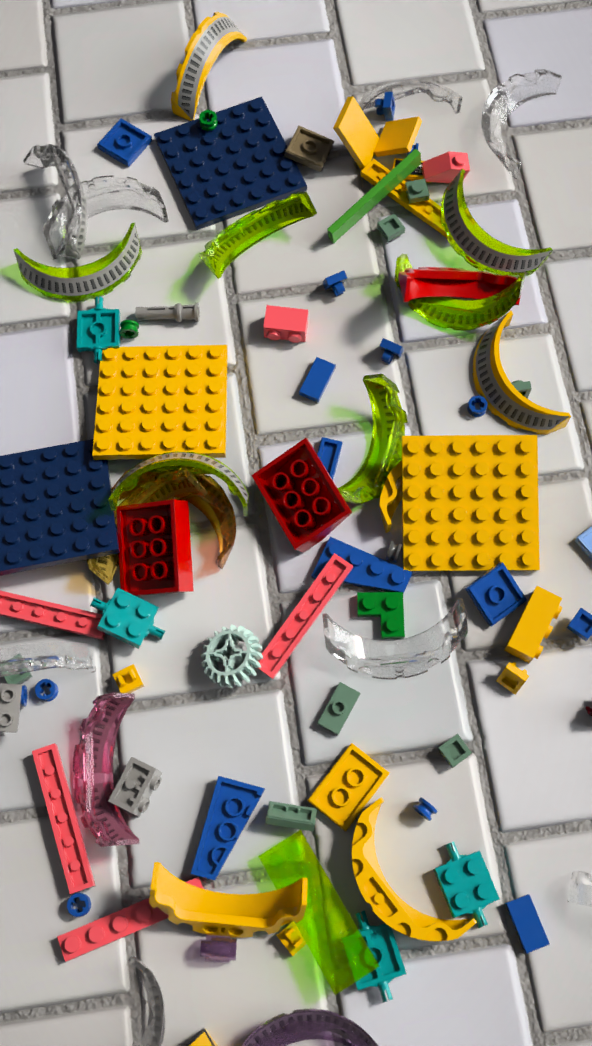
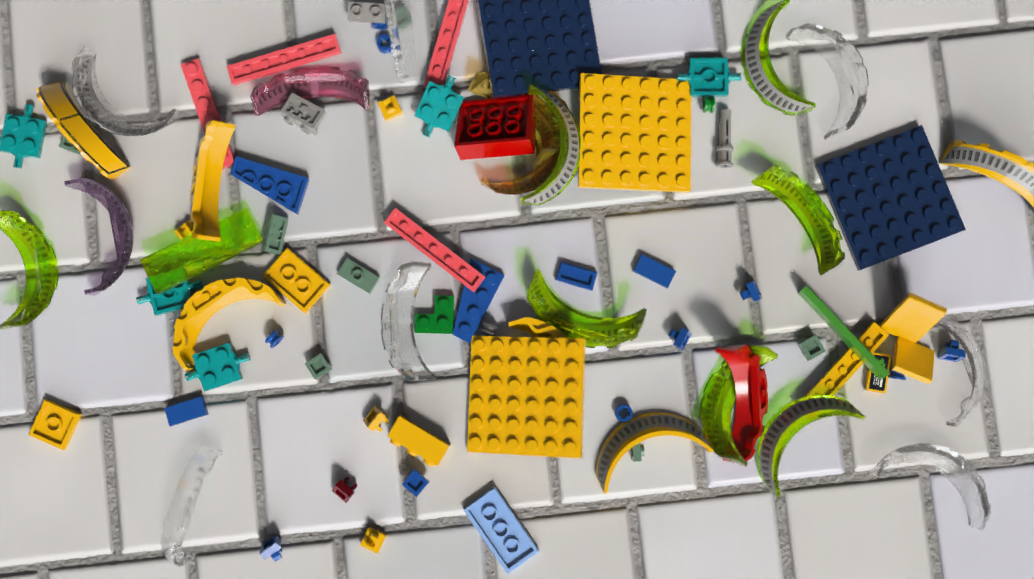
camera: 90 degrees right, 15 degrees up
clear windscreen [23,144,88,259] -> none
blue bush [67,893,91,917] -> none
blue tile [97,118,153,167] -> none
green bush [199,110,218,131] -> none
light aqua gear [200,625,263,688] -> none
clear purple brick [200,935,237,963] -> none
red slope [251,438,352,553] -> none
coral brick [263,305,308,343] -> none
dark tan tile [284,125,334,172] -> none
sand green plate [405,179,430,204] -> none
coral slope [421,152,470,184] -> none
blue tile [465,562,527,626] -> none

